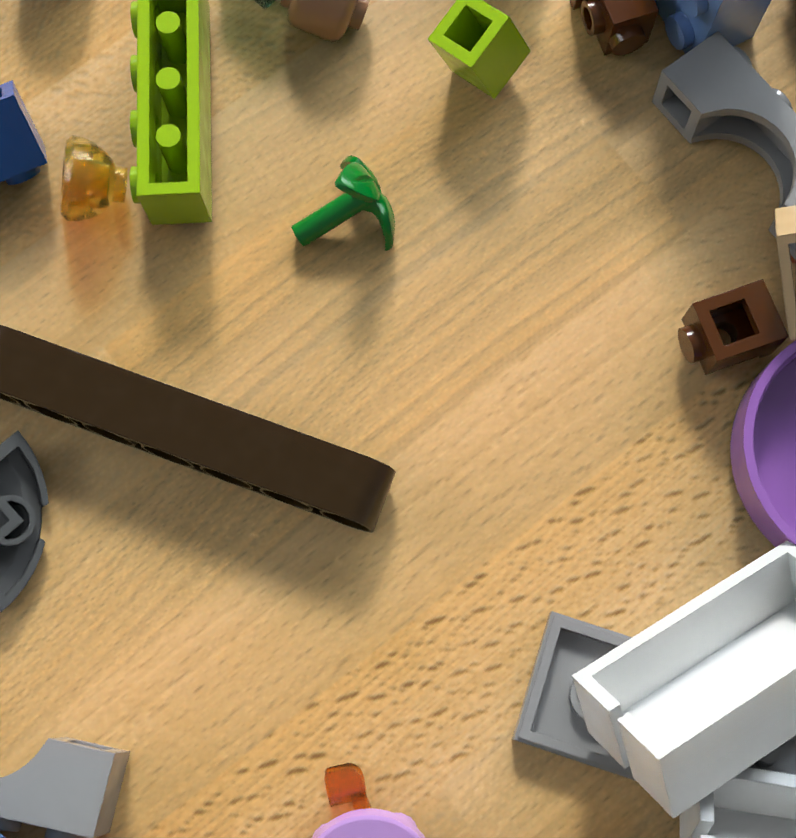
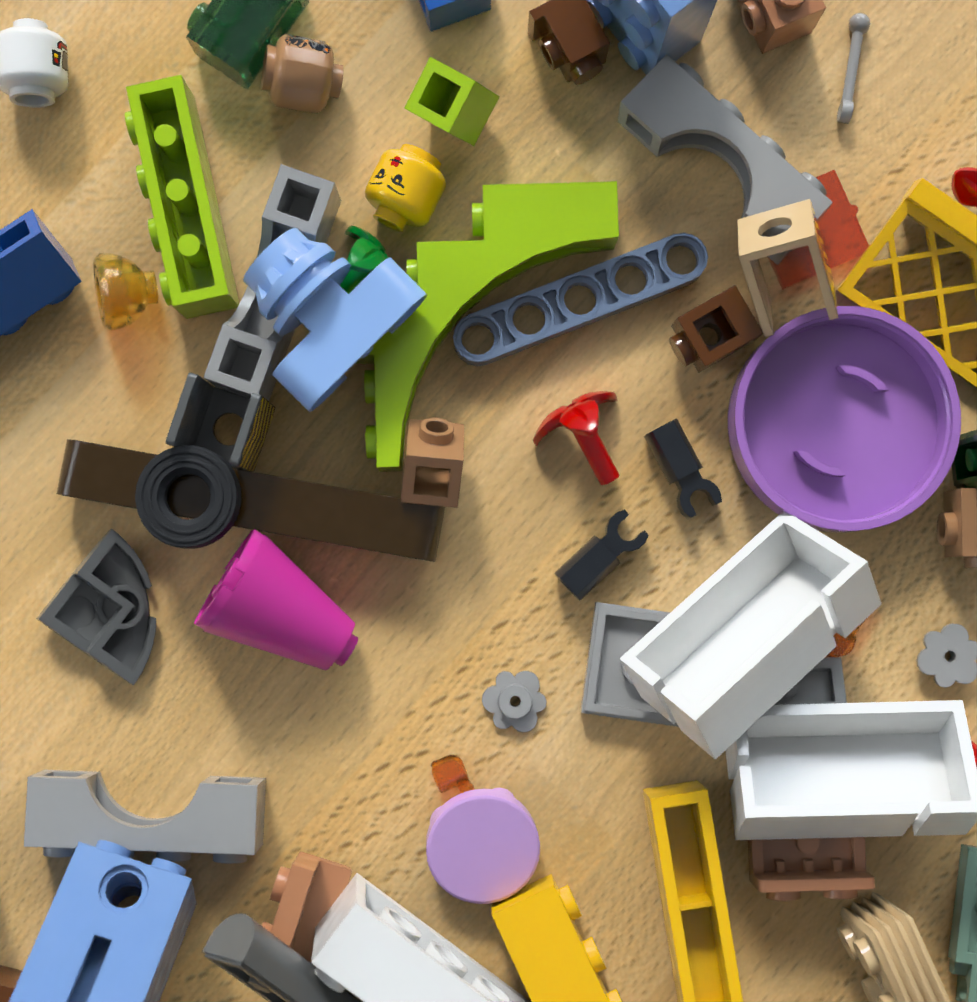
camera: 15 degrees left, 10 degrees up
none -> black tyre [135,445,242,549]
none -> dark grey piece [166,372,275,472]
none -> dark pink cone [194,529,358,671]
none -> light grey arch [203,164,341,401]
none -> light blue beam [243,228,427,412]
none -> lime arch [356,181,619,472]
none -> yellow head [365,144,446,232]
none -> medium nougat brick [401,417,464,508]
none -> sand blue beam [453,233,708,366]
none -> light grey plant [482,671,547,732]
none -> red plant [533,391,620,485]
none -> black bar [554,509,649,601]
none -> black bar [644,419,722,519]

